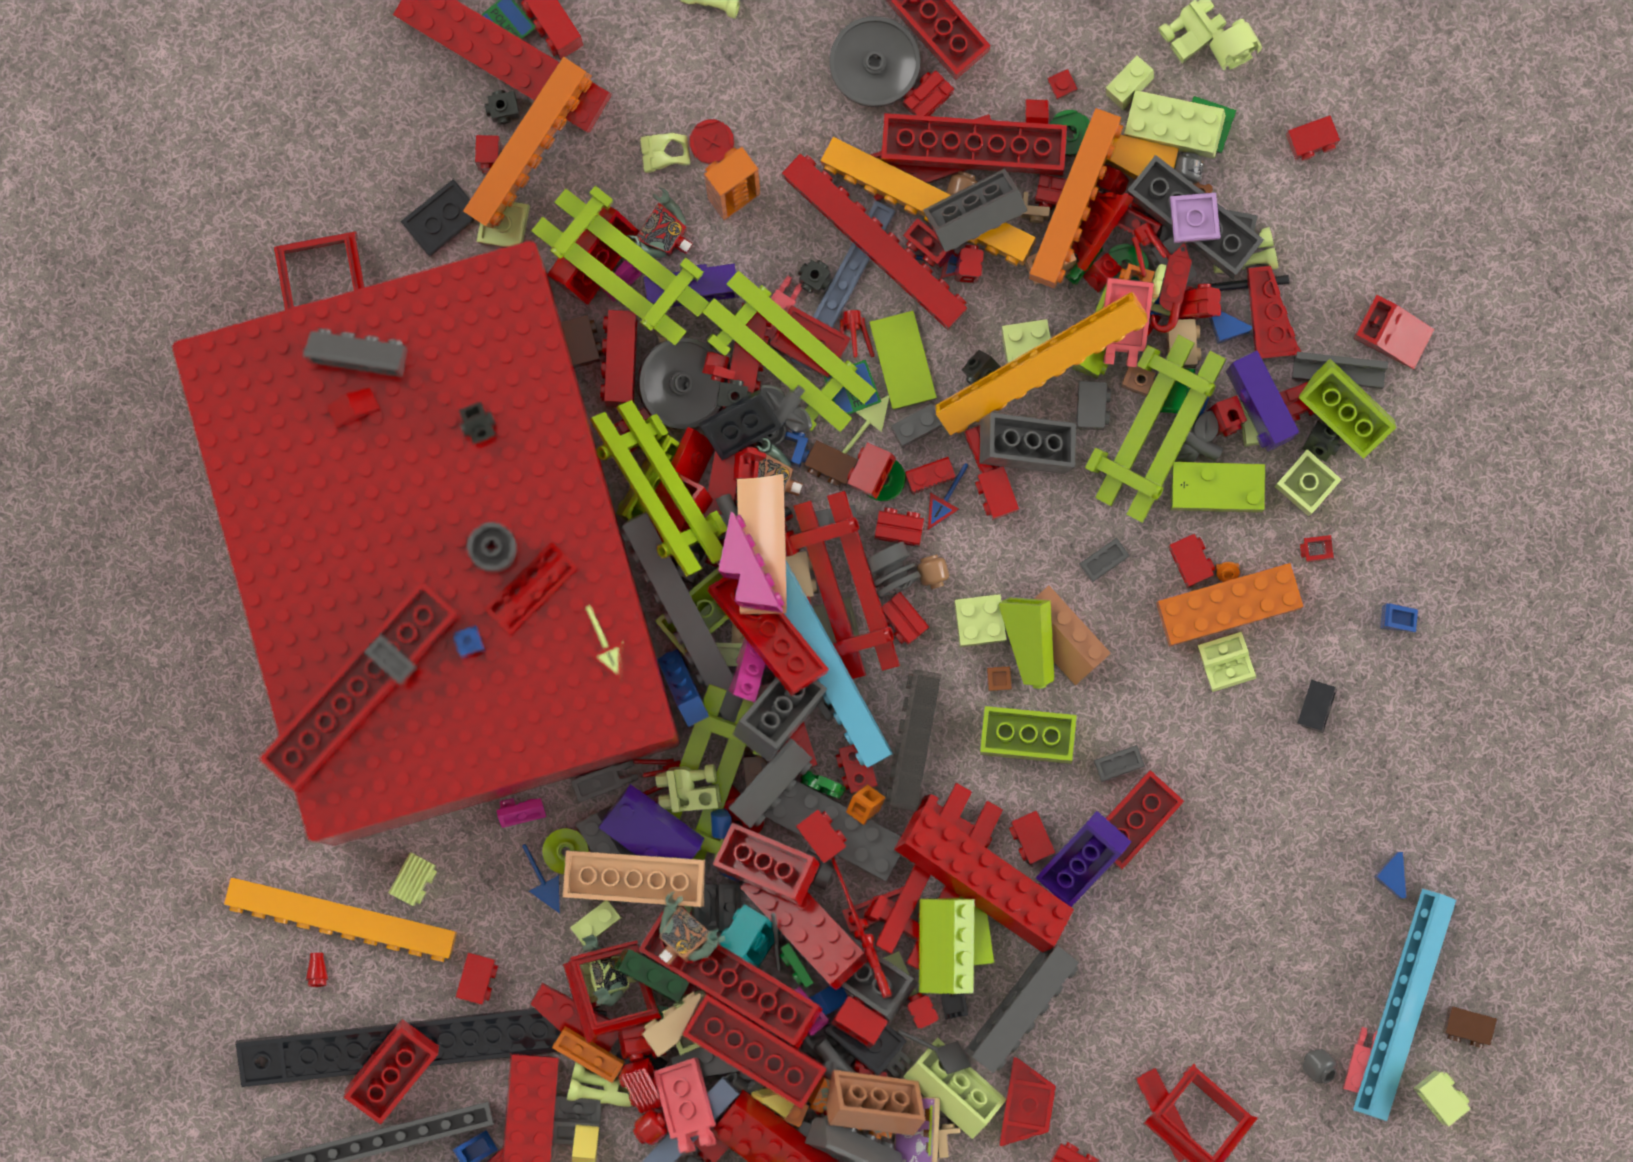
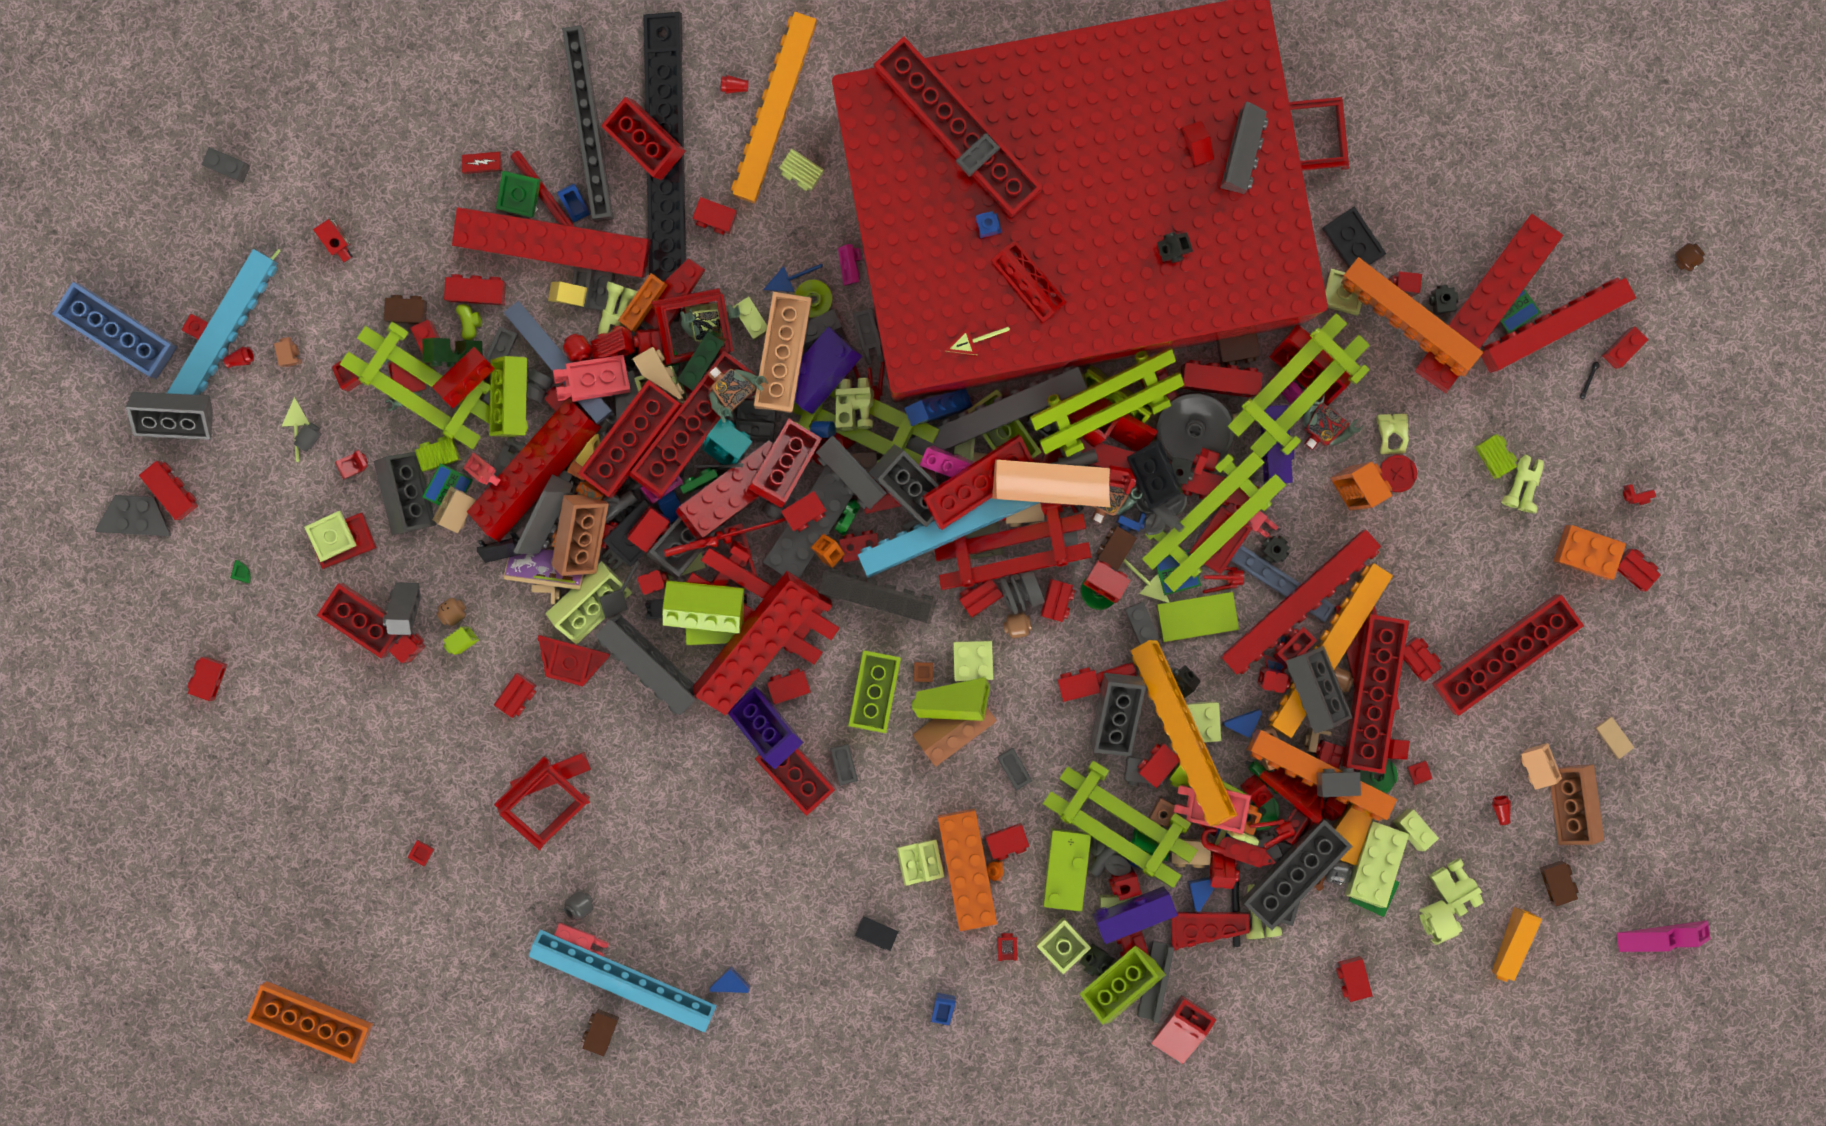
camera: 95 degrees right, 5 degrees up
dark grey brick [467,522,517,573] -> none
dark pink slope [718,512,785,613] -> none
dark grey dish [829,16,920,107] -> none
red brick [905,457,955,495] -> none
piece [928,463,968,530] -> none
lavender tile [1170,193,1220,243] -> none
yellowish green brick [1413,1071,1470,1126] -> none
none -> red brick [1137,742,1180,788]
none -> blue slope [1222,709,1262,738]
none -> dark grey brick [1317,768,1361,797]
none -> lime brick [1474,434,1517,479]

